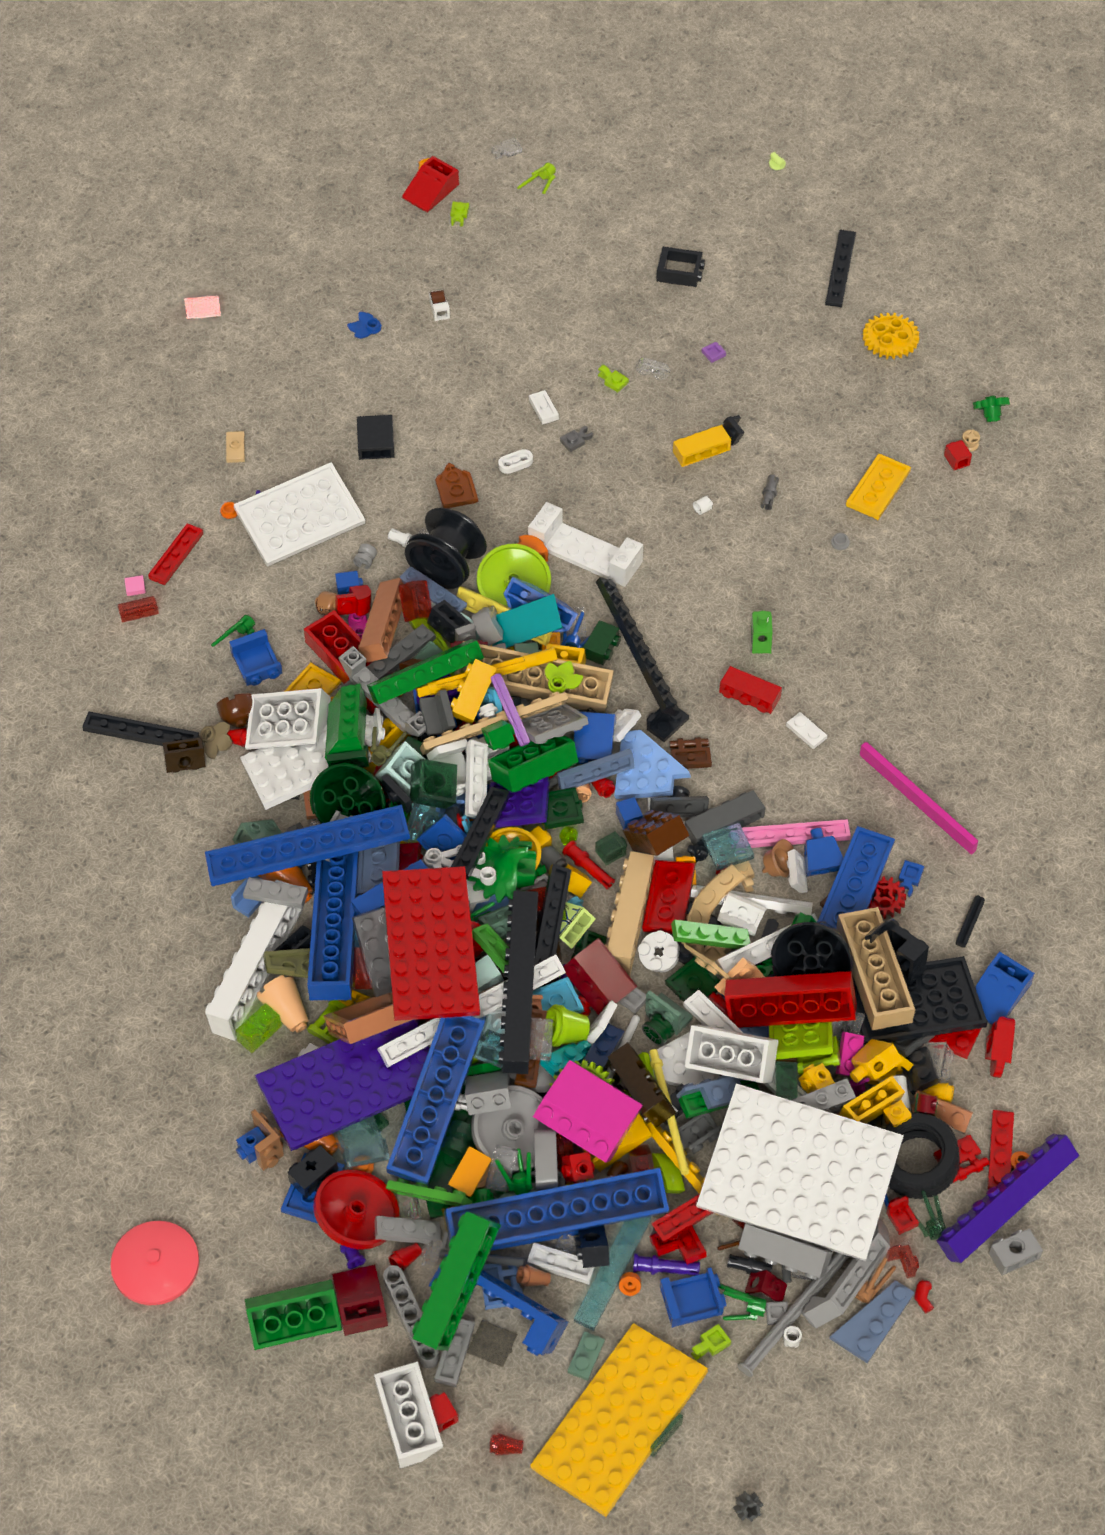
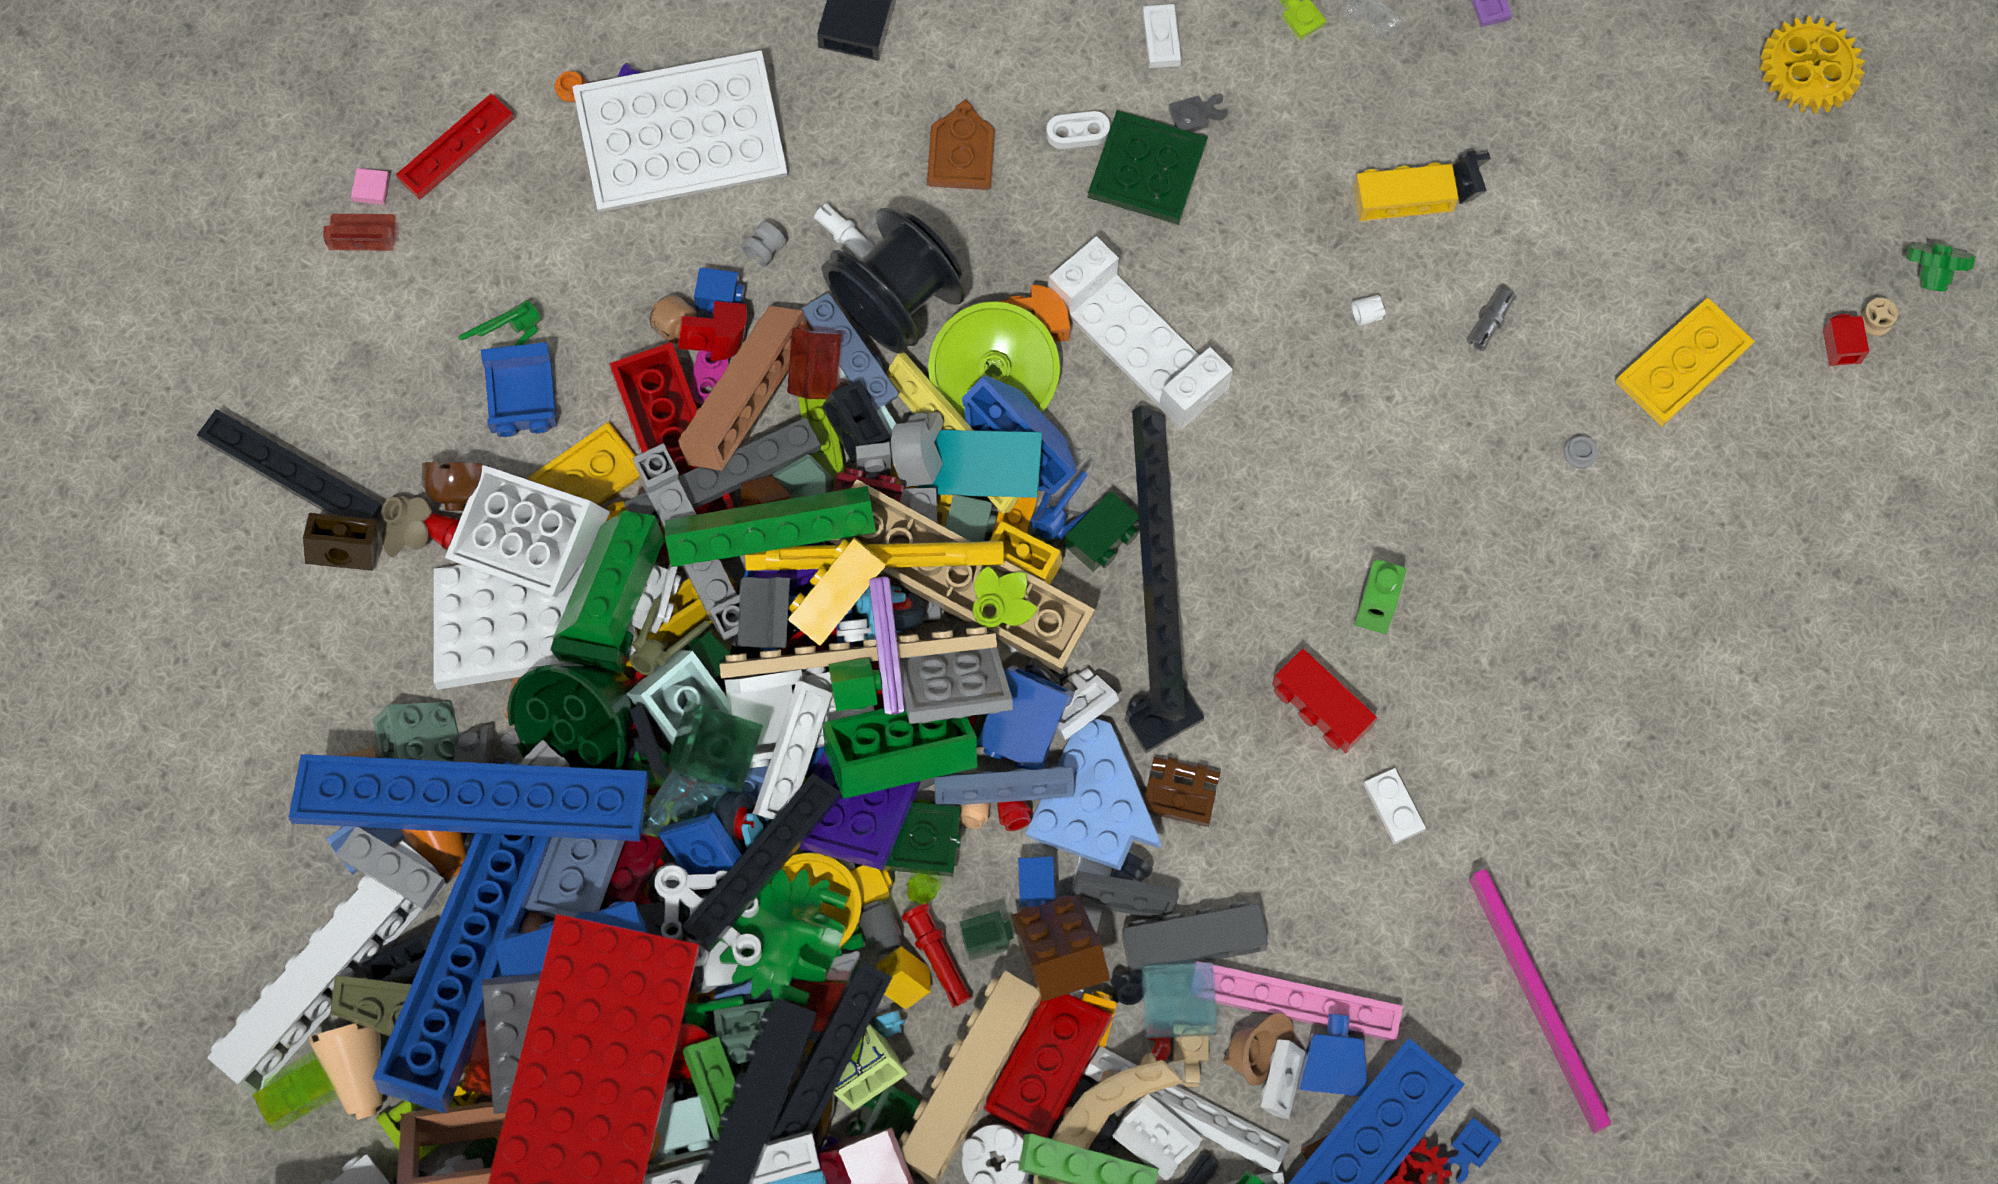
camera: 15 degrees right, 15 degrees up
none -> dark green plate [1087,110,1208,225]

